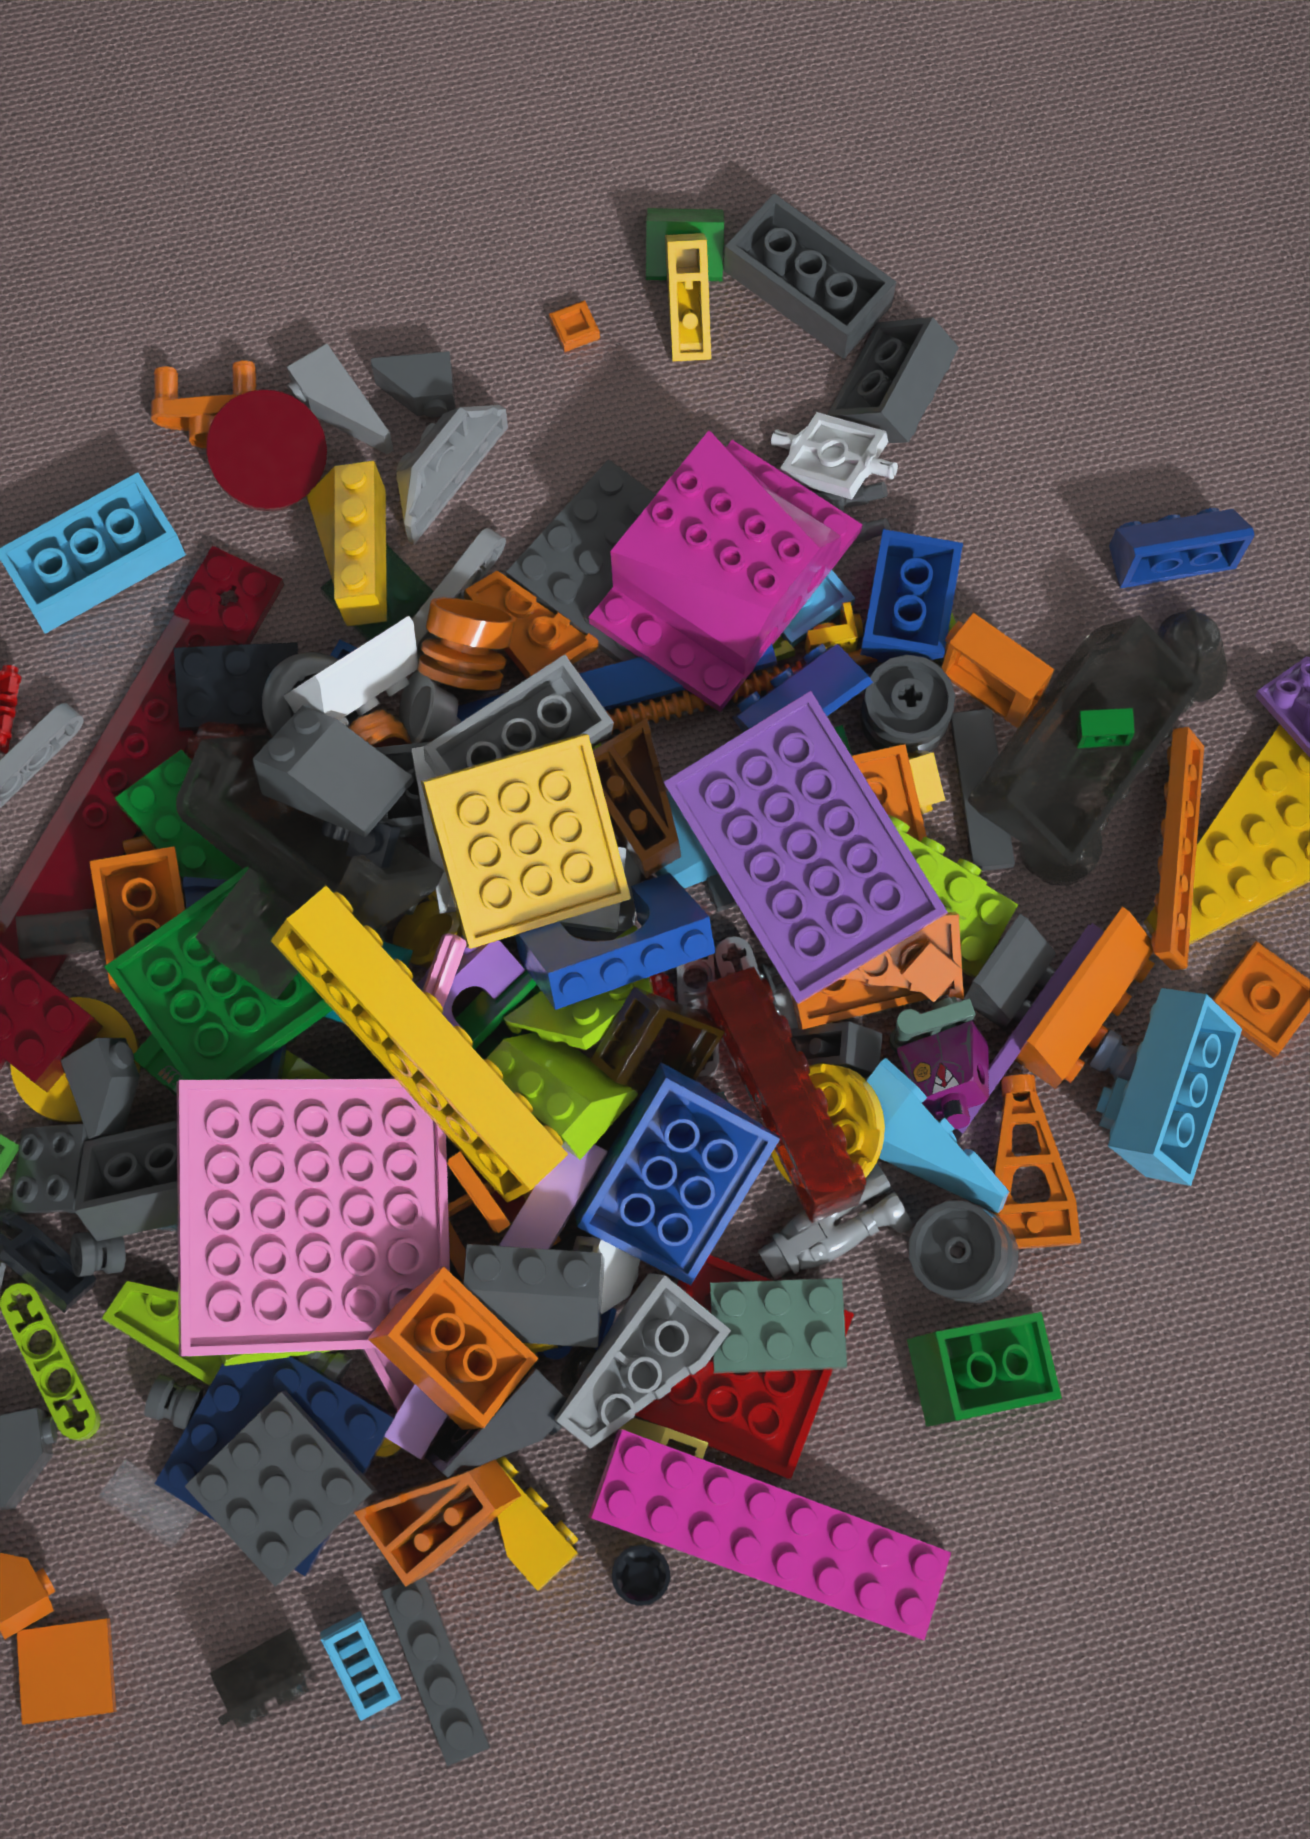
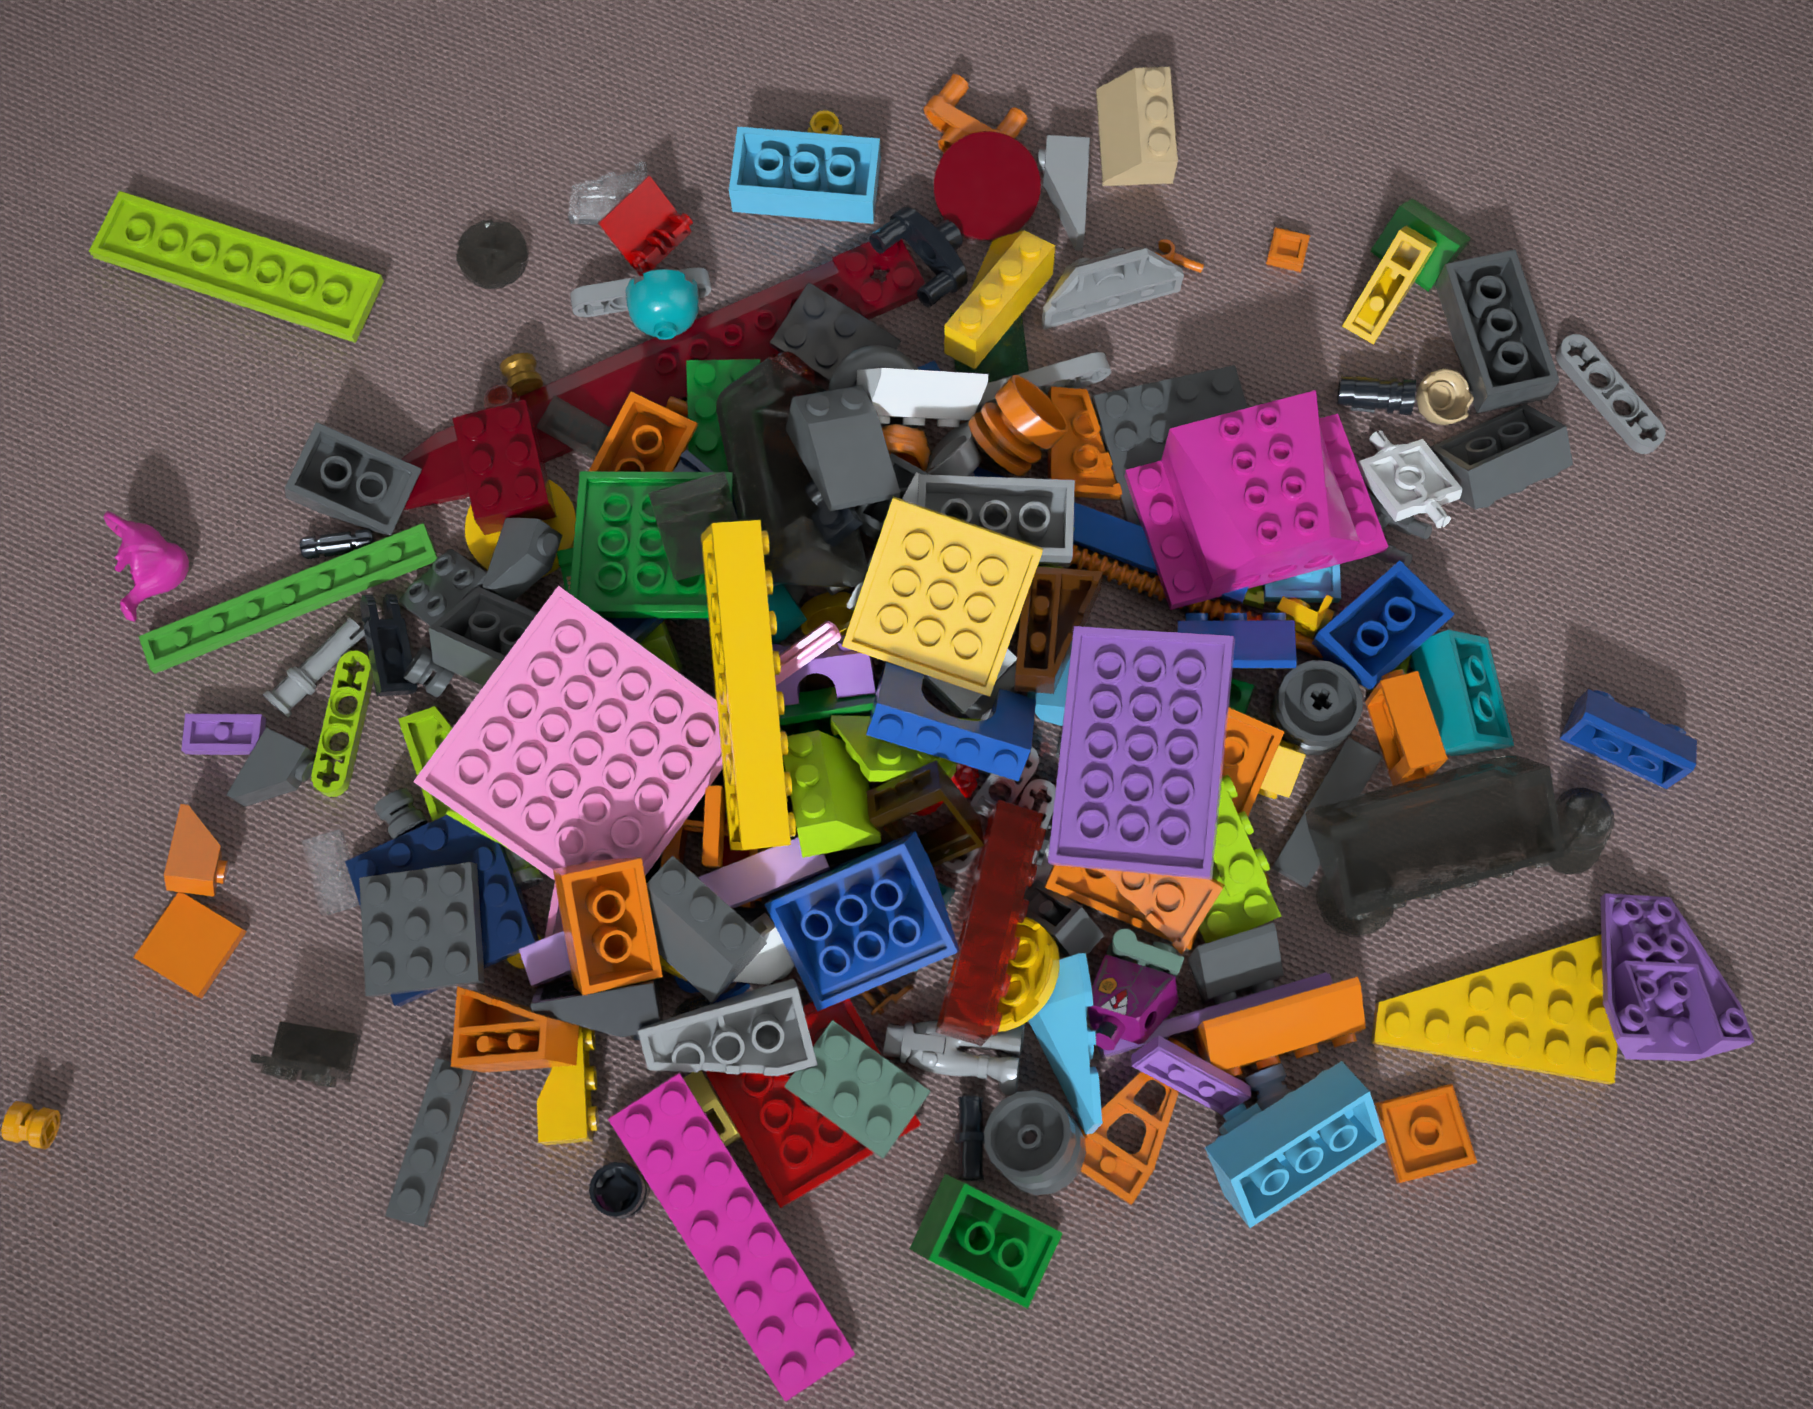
camera: 40 degrees right, 0 degrees up
medium azure slope [320,1611,402,1721] -> none
dark grey slope [371,351,456,418] -> none
orange tile [900,940,963,1002] -> none
green piece [1075,708,1135,749] -> none
orange plate [1151,727,1204,970] -> none
none -> teal cylinder [625,269,699,340]
none -> yellow plate [808,110,842,135]
none -> reddish brown piece [855,983,914,1016]
none -> black connector [869,206,968,308]
none -> black pin [955,1096,985,1181]
none -> tan slope [1096,67,1178,186]
none -> medium lavender tile [1131,1035,1251,1115]
none -> orange hand [1155,239,1204,273]
none -> black axle [1337,376,1416,416]
none -> teal slope [1410,630,1514,756]
none -> tan hair [1416,368,1474,425]
none -> light grey beam [1556,334,1666,454]

